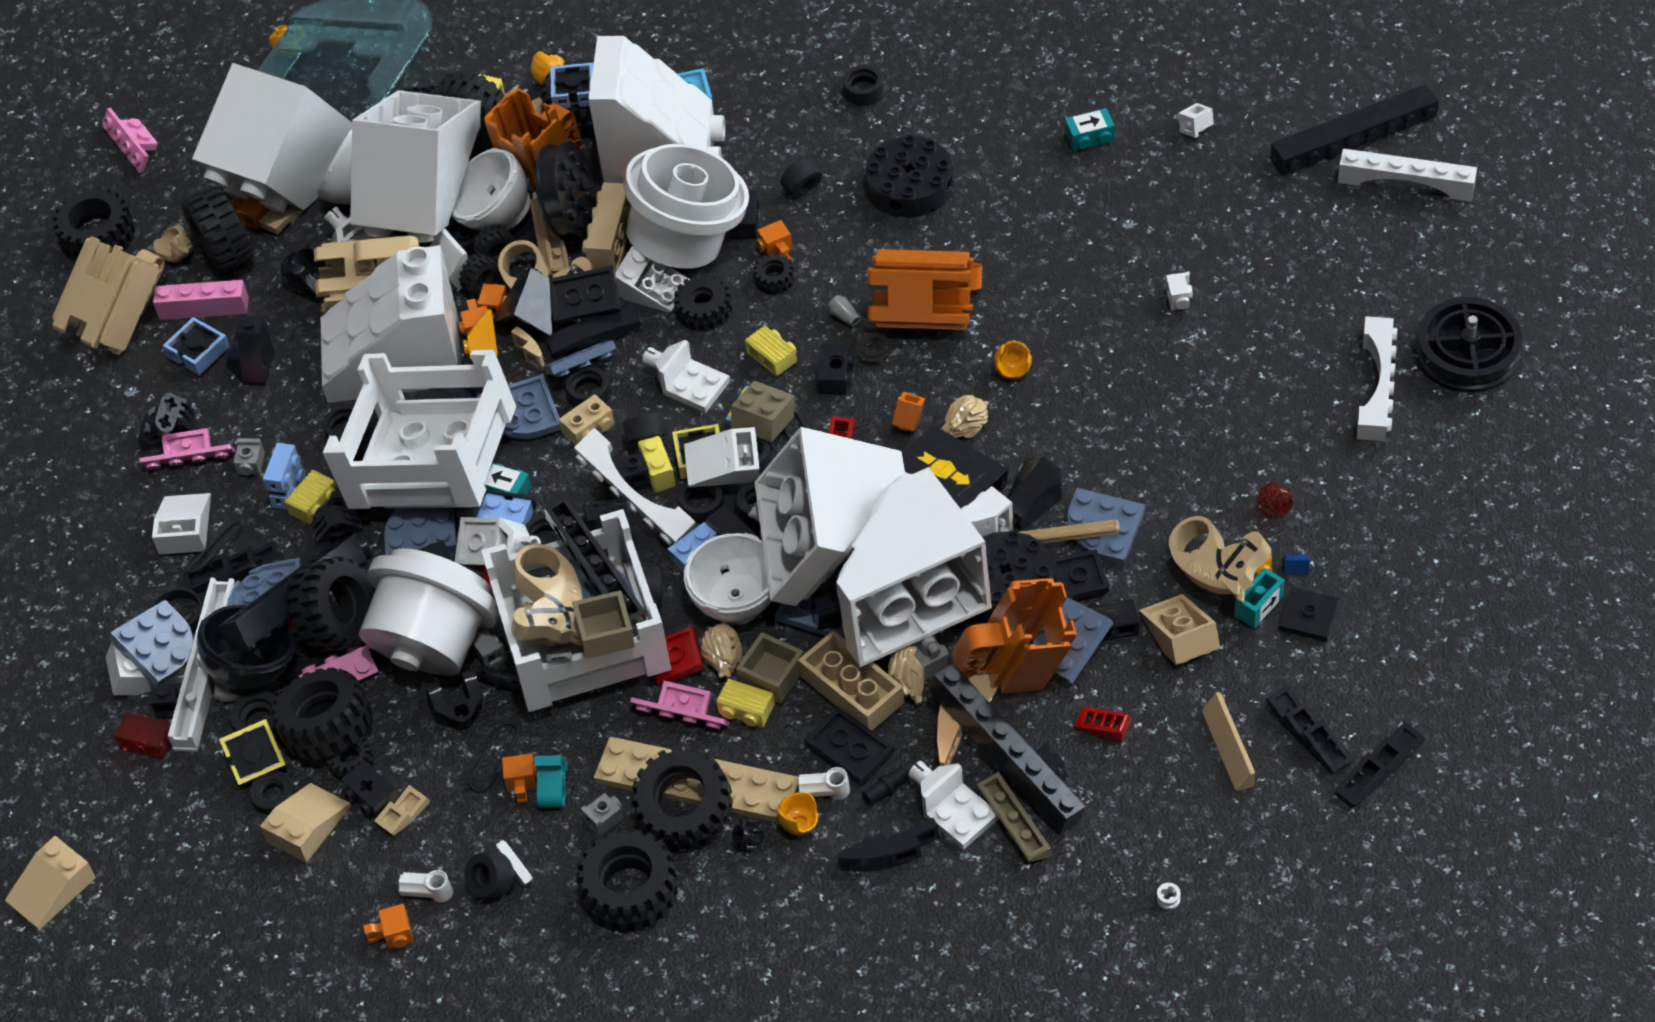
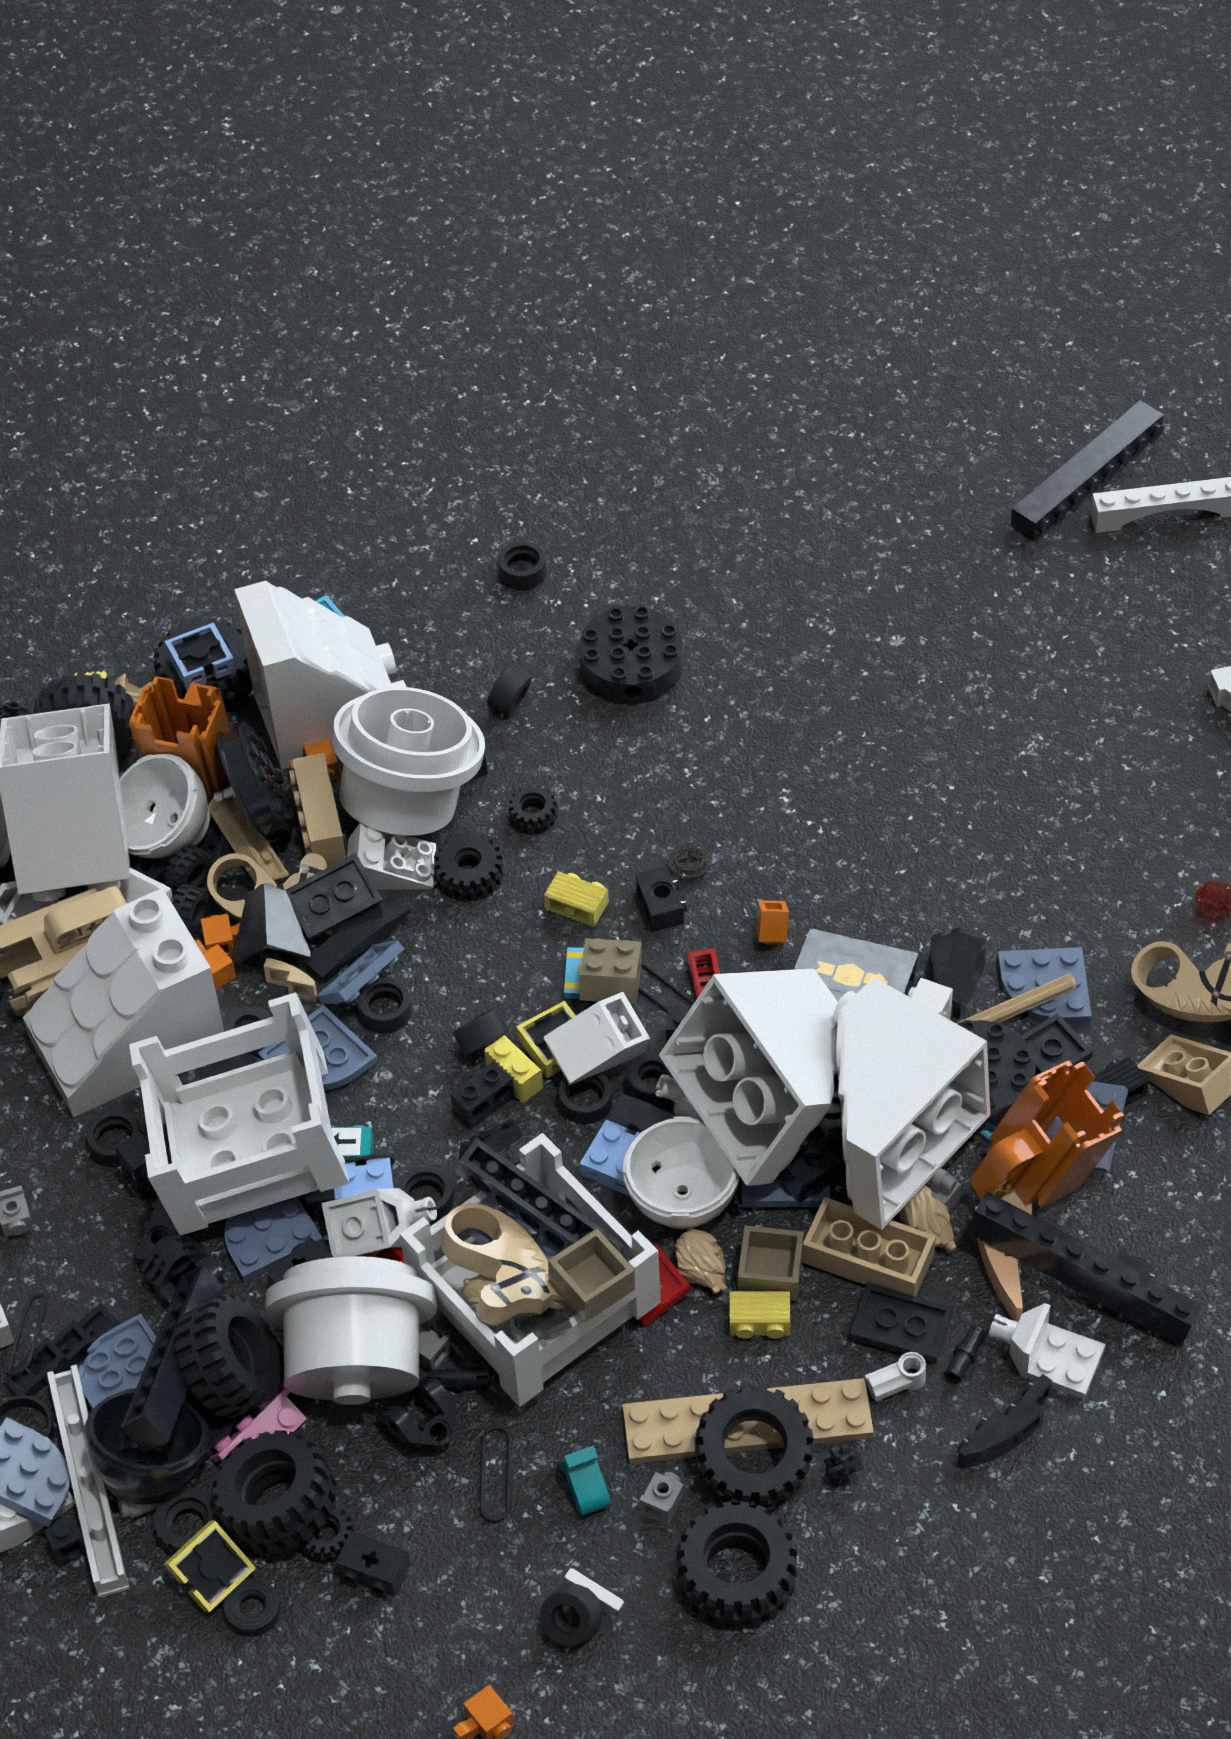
camera: 25 degrees left, 0 degrees up
clear red brick [114,712,172,760] -> none
tan slope [260,783,351,863] -> none
light blue piece [263,443,305,509] -> none
light yellow brick [285,470,338,525] -> none
tan slope [374,785,430,836] -> none
white piece [399,870,453,903] -> none
light orange slope [463,309,498,359] -> none
orange brick [502,754,537,804] -> none
light orange hair [531,51,565,85] -> none
tan brick [559,394,615,446] -> none
white arch [574,428,697,545] -> none
bright pink bracket [630,681,730,729] -> none
white plate [642,340,730,413] -> none
orange brick [756,220,793,260] -> none
light orange hair [777,792,819,836] -> none
light grey cone [828,295,861,327] -> none
orange piece [868,249,982,330] -> none
tan hair [941,395,989,438] -> none
dark tan slope [977,772,1052,862] -> none
light orange hair [994,340,1032,379] -> none
teal brick [1065,108,1115,151] -> none
red slope [1074,706,1131,744] -> none
white brick [1166,272,1193,310] -> none
white brick [1178,103,1214,138] -> none

